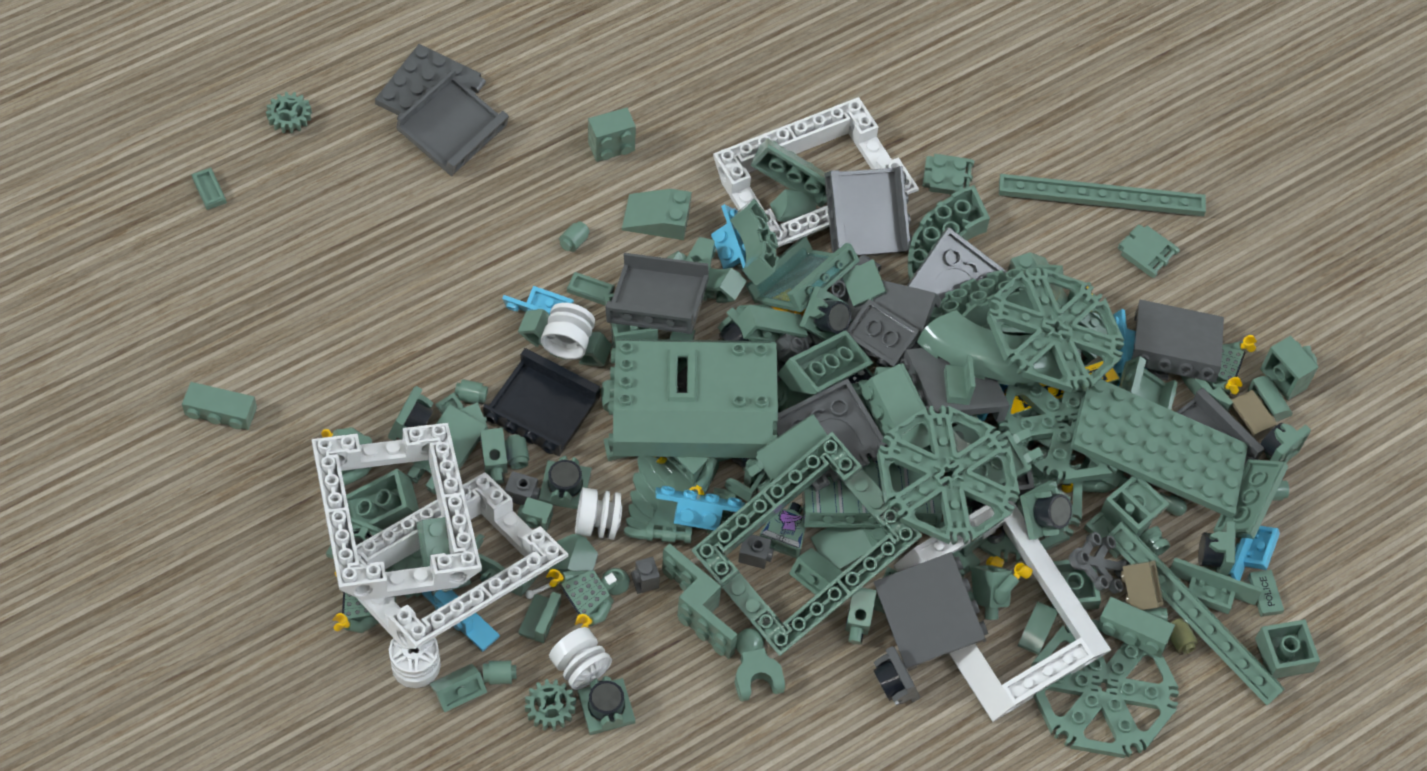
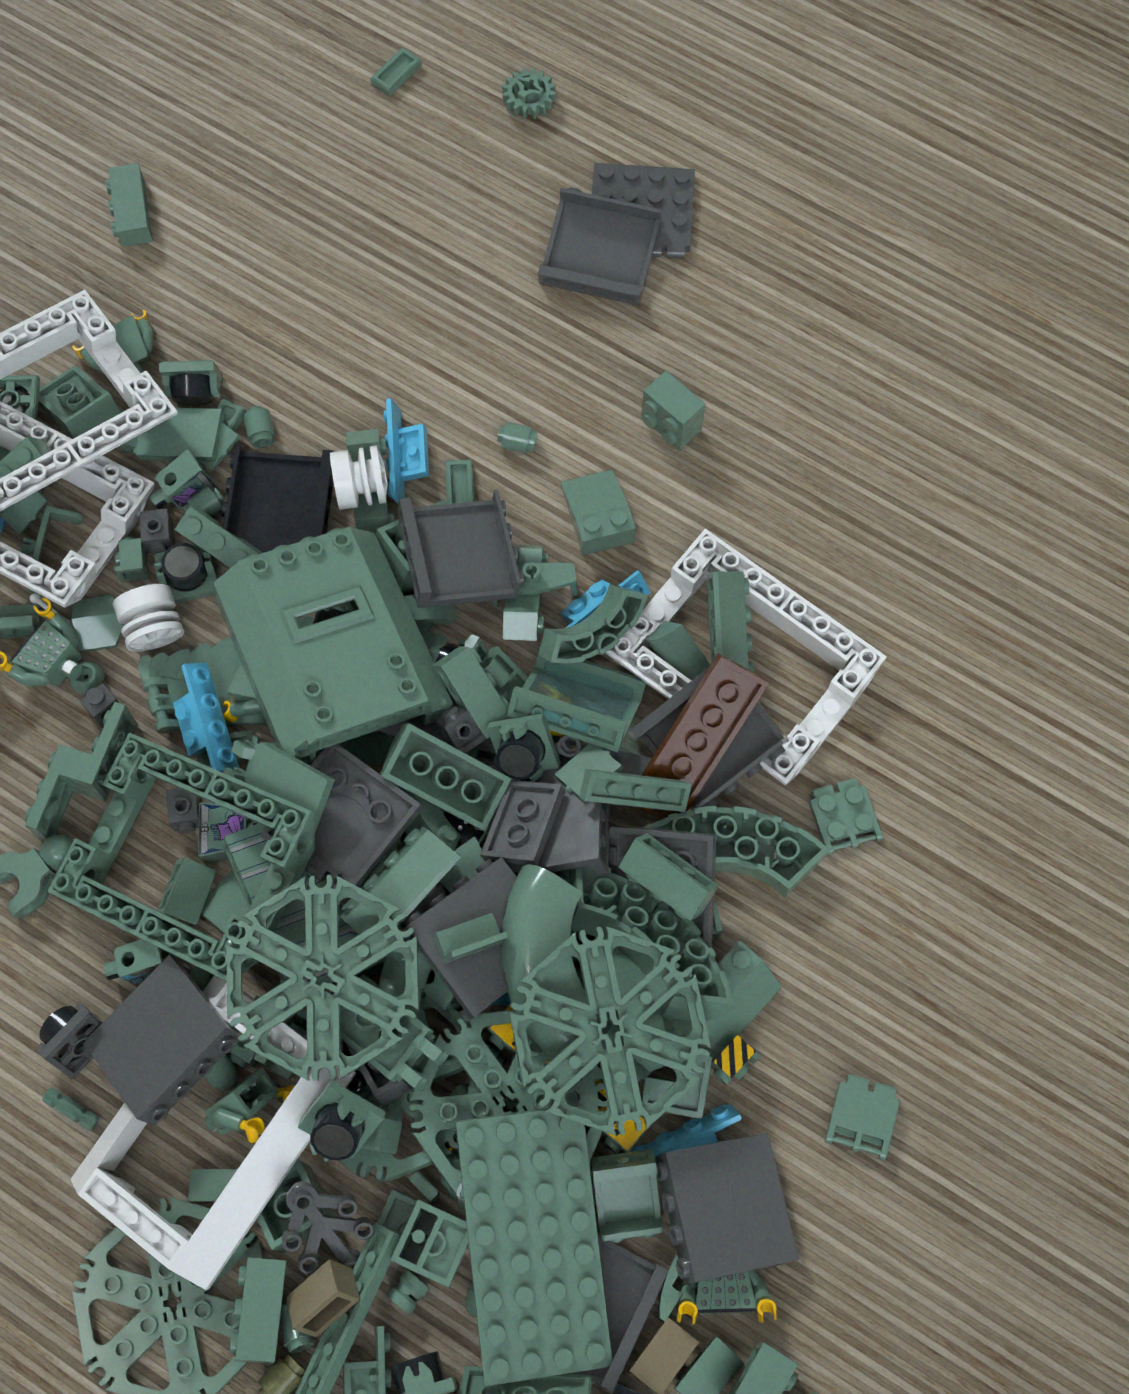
camera: 70 degrees right, 10 degrees up
sand green plate [999,174,1206,216] -> none
none -> sand green axle [42,1088,99,1131]
none -> sand green arch [174,506,263,568]
none -> sand green tile [409,1171,440,1204]
none -> sand green plate [579,769,692,812]
none -> sand green brick [618,833,719,921]
none -> plate [634,653,769,820]

